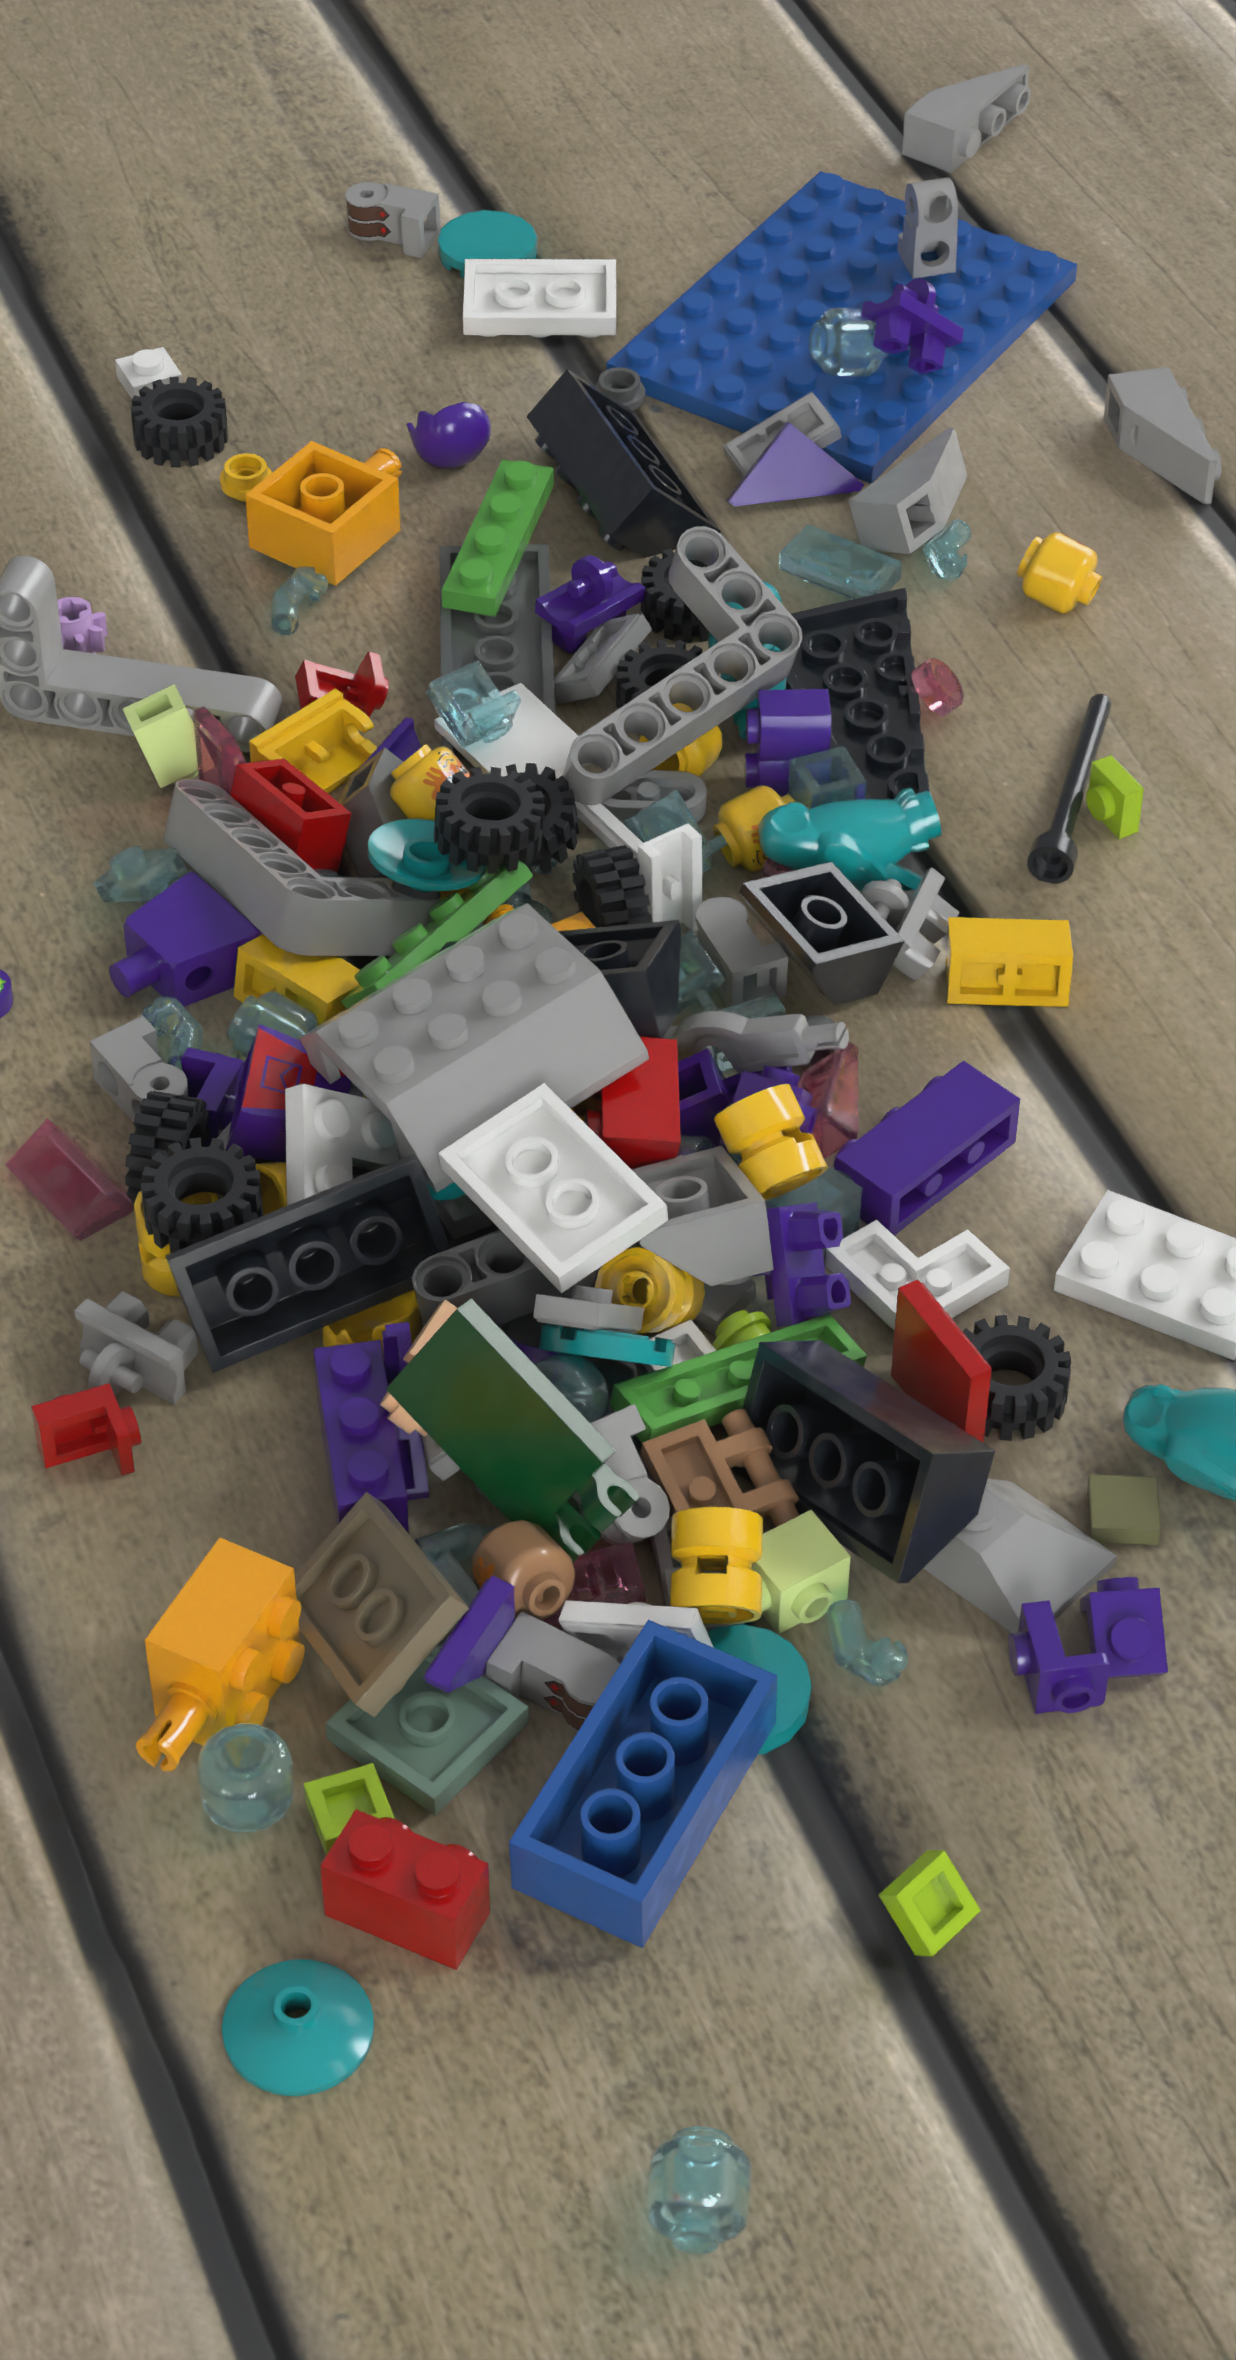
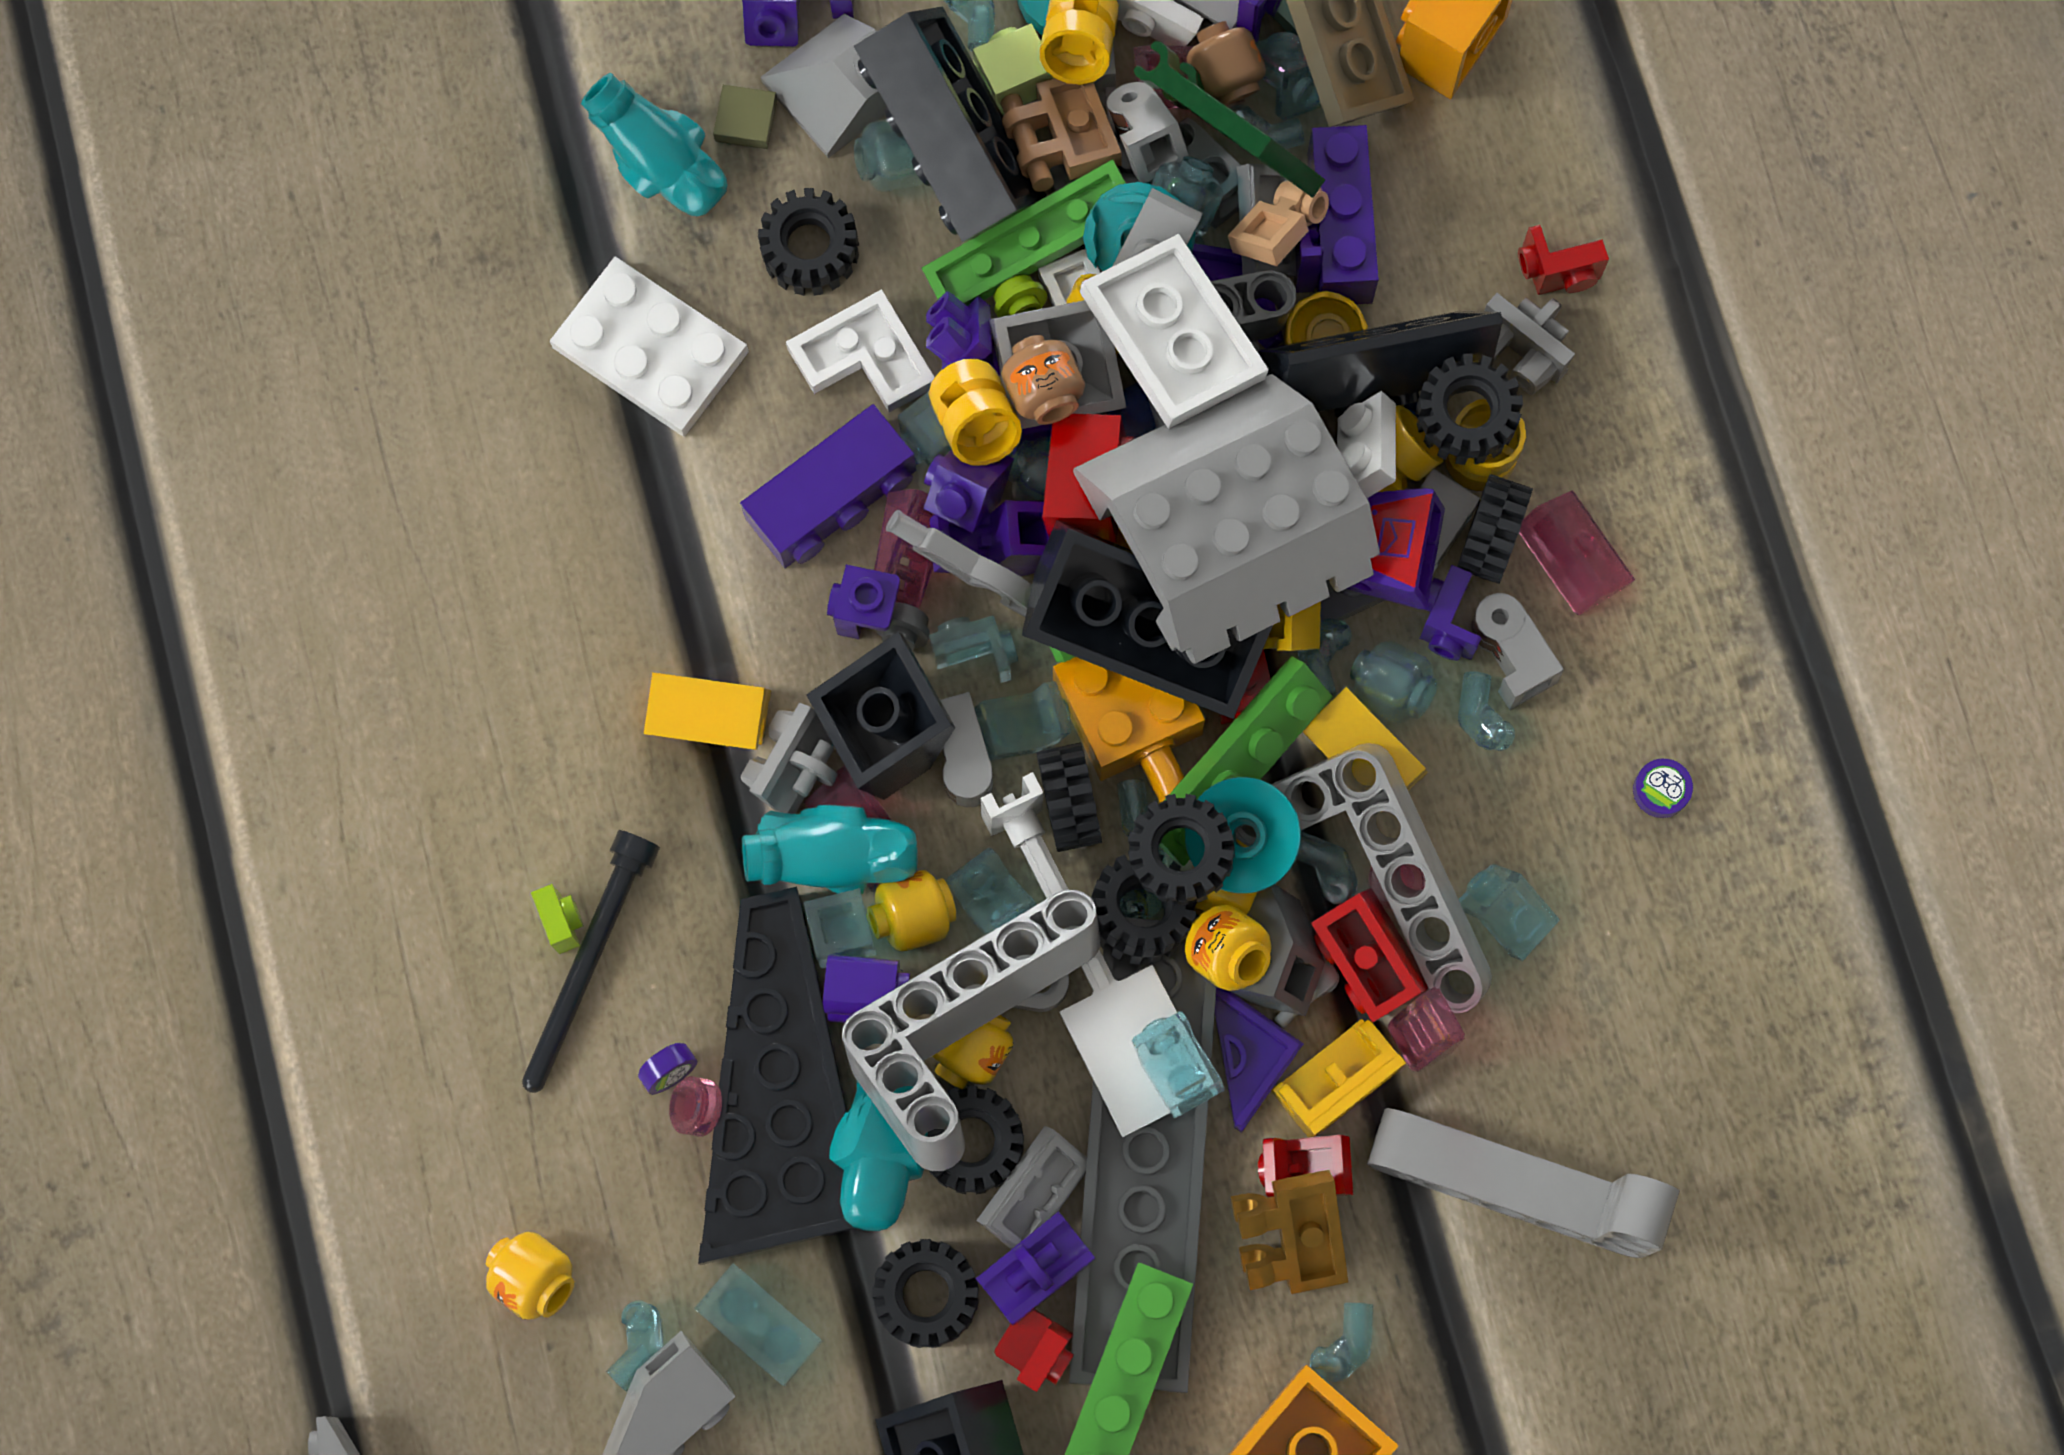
camera: 170 degrees left, 30 degrees up
lavender gear [57,597,108,654] -> none
dark purple torso [109,871,261,1007] -> none
yellowish green brick [123,684,213,788] -> none
red tile [891,1279,992,1443] -> none
none -> dark purple tile [638,1043,698,1095]
none -> dark purple bracket [827,564,900,639]
none -> red bracket [994,1309,1075,1392]
none -> medium nougat head [1002,335,1085,425]
none -> pearl gold plate [1231,1170,1349,1294]

